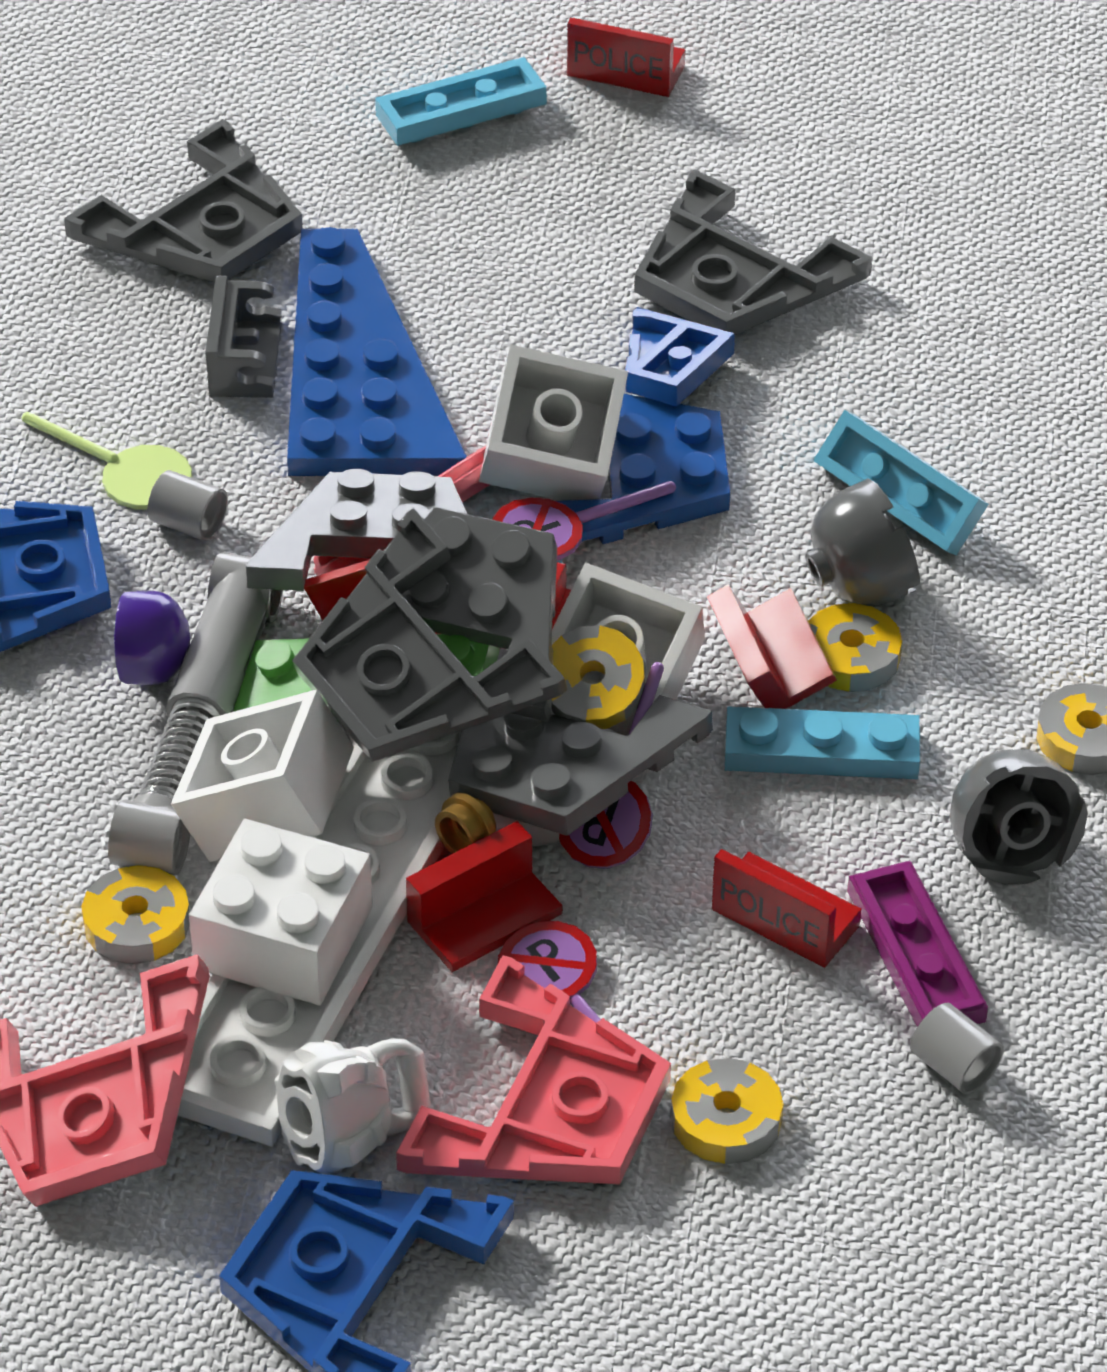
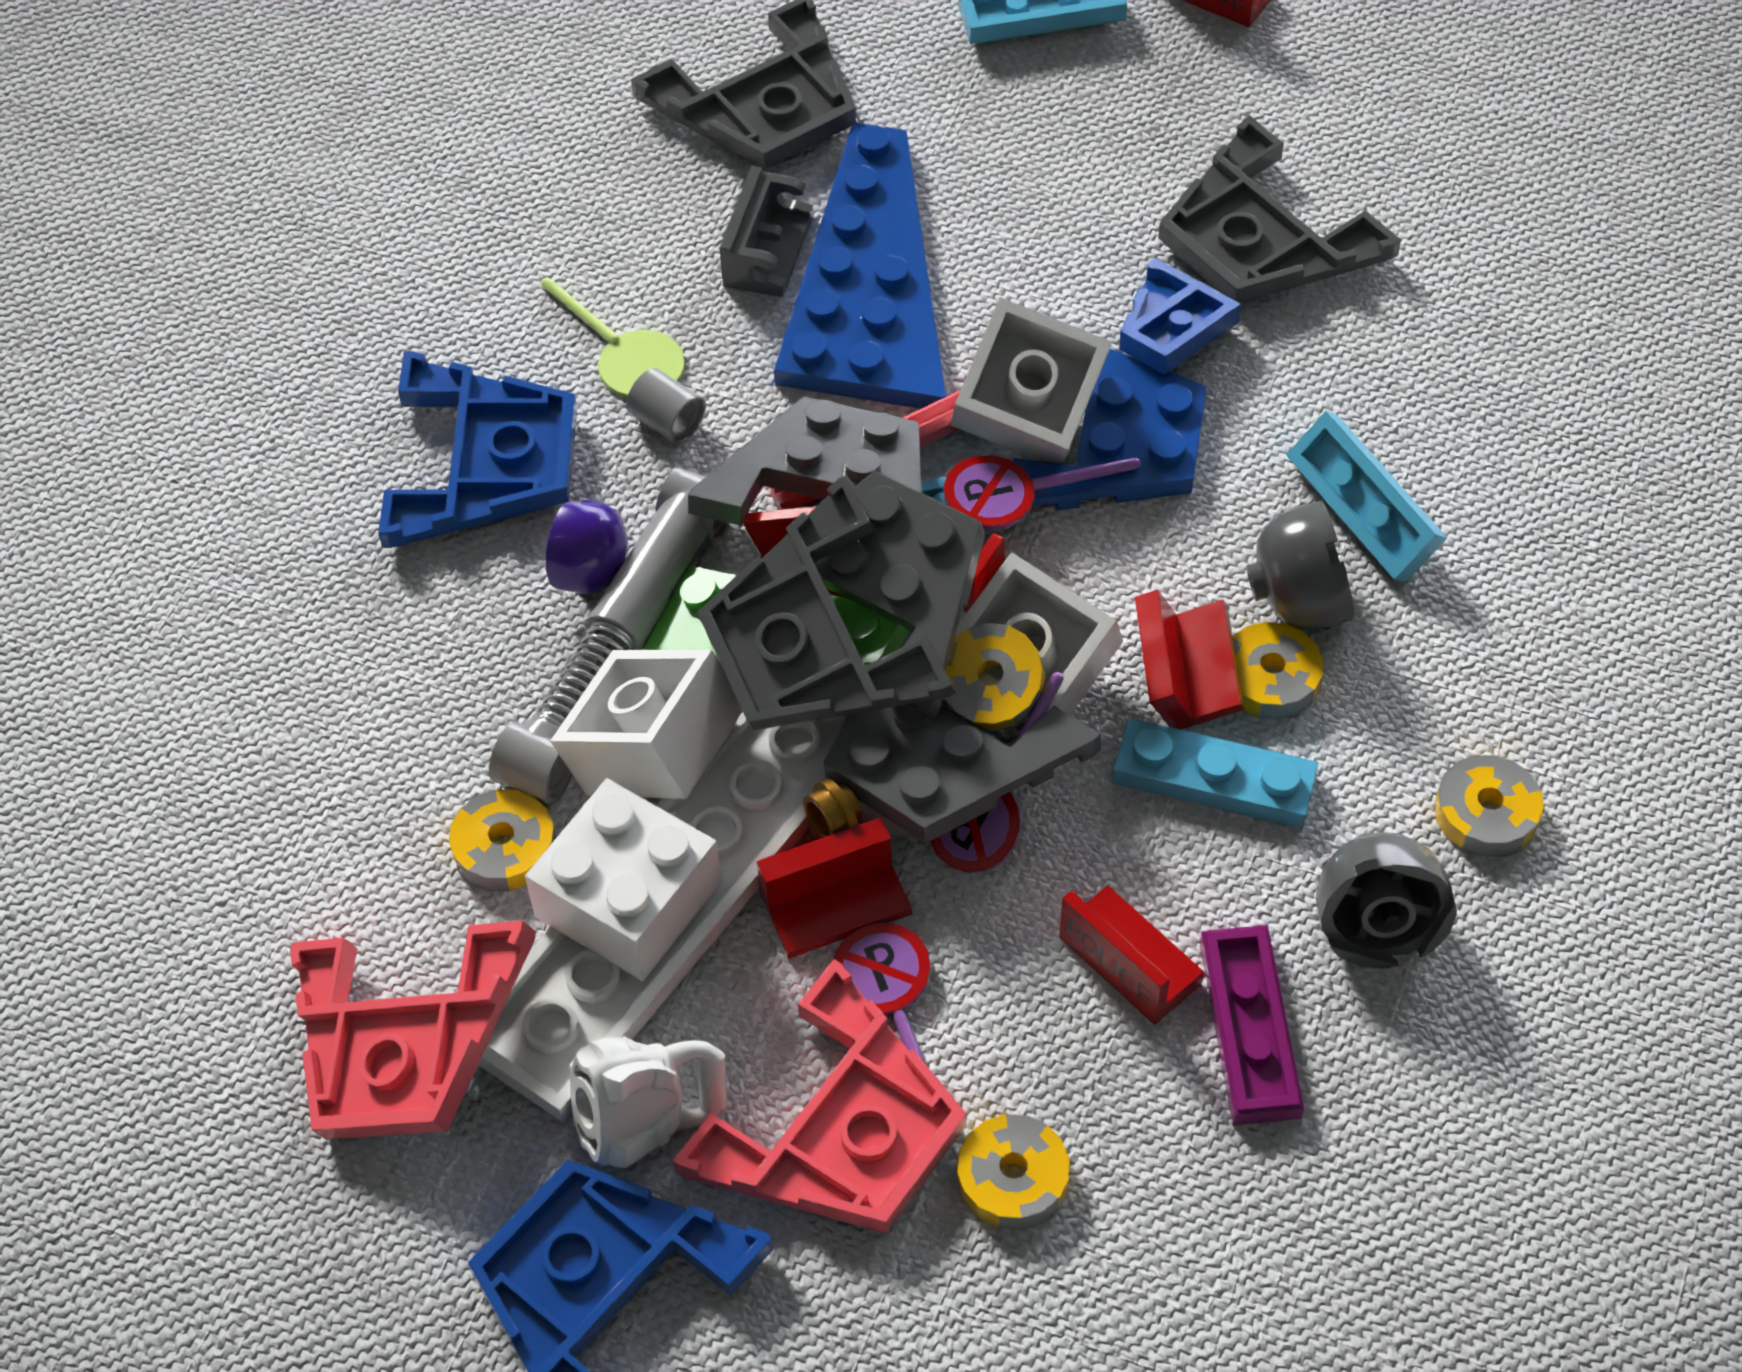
camera: 15 degrees right, 10 degrees up
light grey beam [910,1003,1004,1094] -> none

